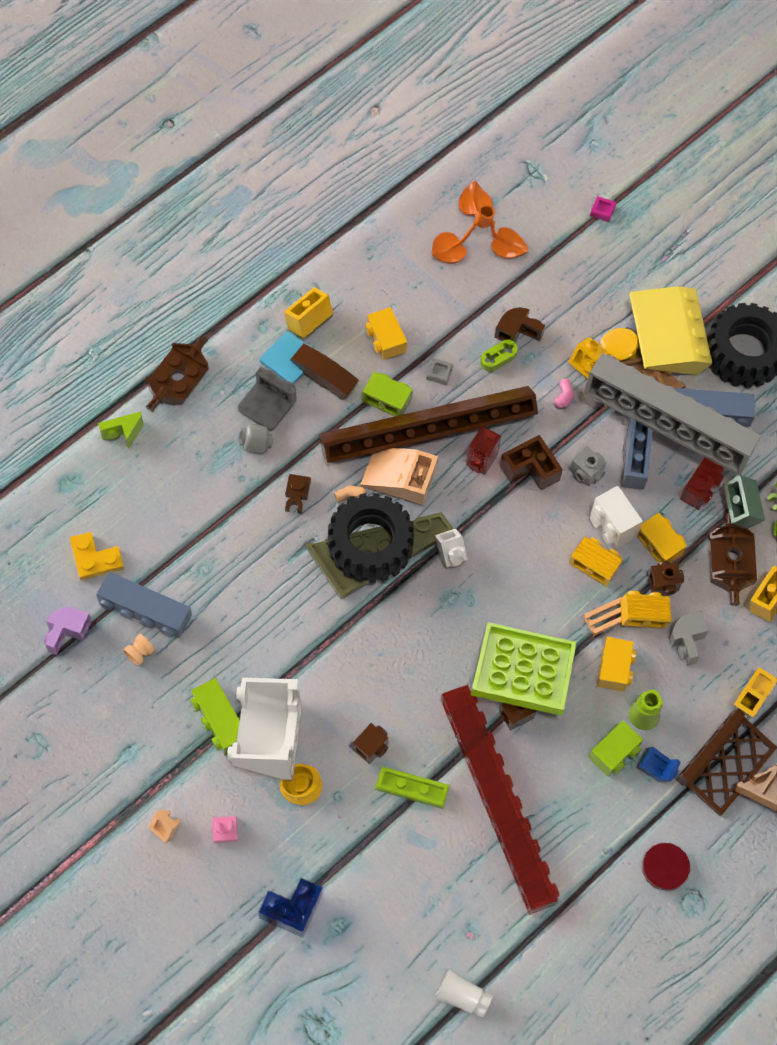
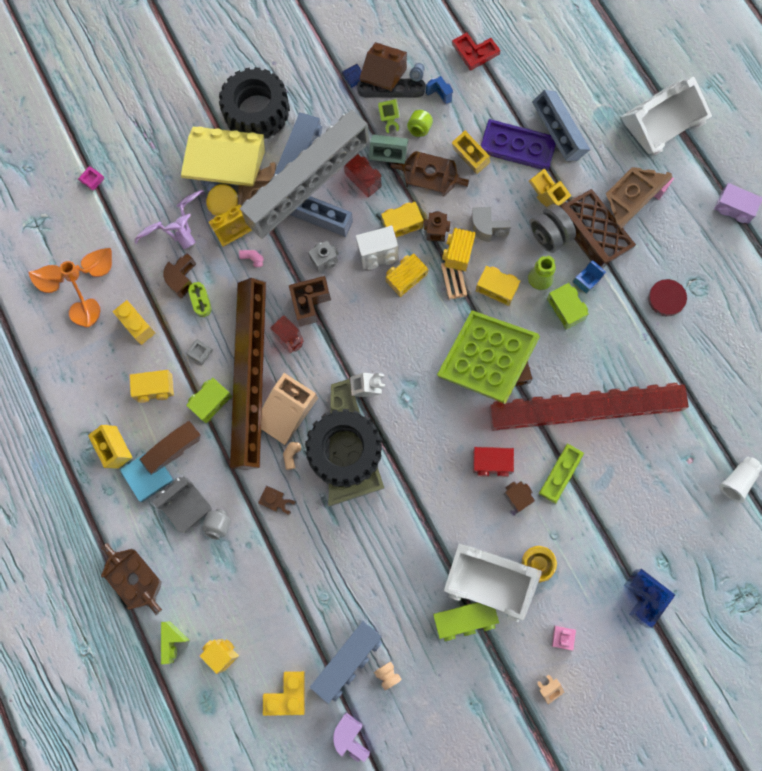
camera: 65 degrees left, 10 degrees up
none -> yellow brick [112,300,156,345]
none -> lavender plant [134,190,205,250]
none -> yellow brick [200,639,239,674]
none -> red brick [473,447,514,477]
none -> flat silver wheel [529,204,576,253]

